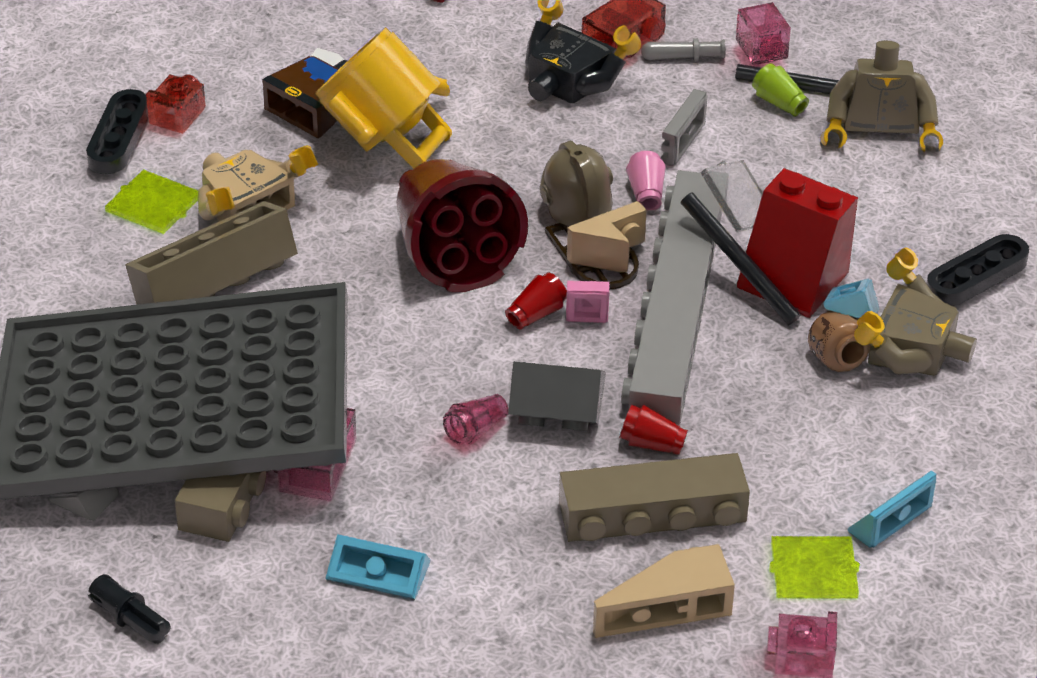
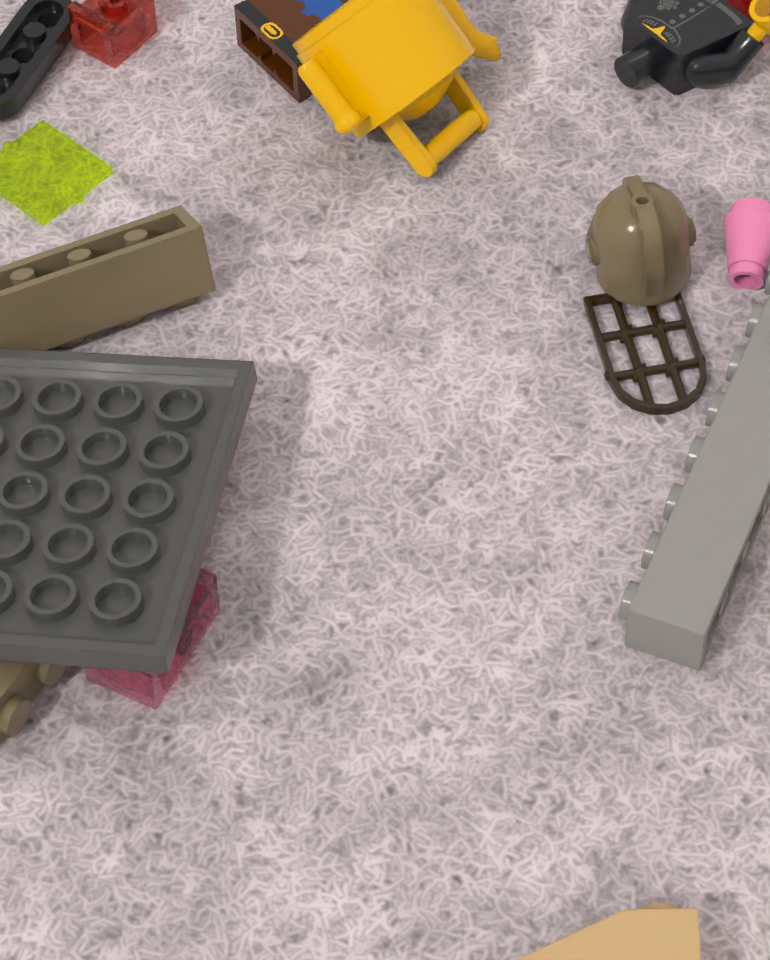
camera: 15 degrees right, 10 degrees up
tan torso [198,145,318,221] -> none
medium azure slope [325,534,431,599] -> none
dark red cone [396,159,528,292] -> none
clear pink cone [443,394,508,445] -> none
red cone [505,272,567,330] -> none
dark grey slope [508,361,606,431] -> none
dark tan brick [559,453,750,542] -> none
bright pink tile [566,281,609,323] -> none
tan slope [567,201,647,272] -> none
red cone [619,404,688,455] -> none

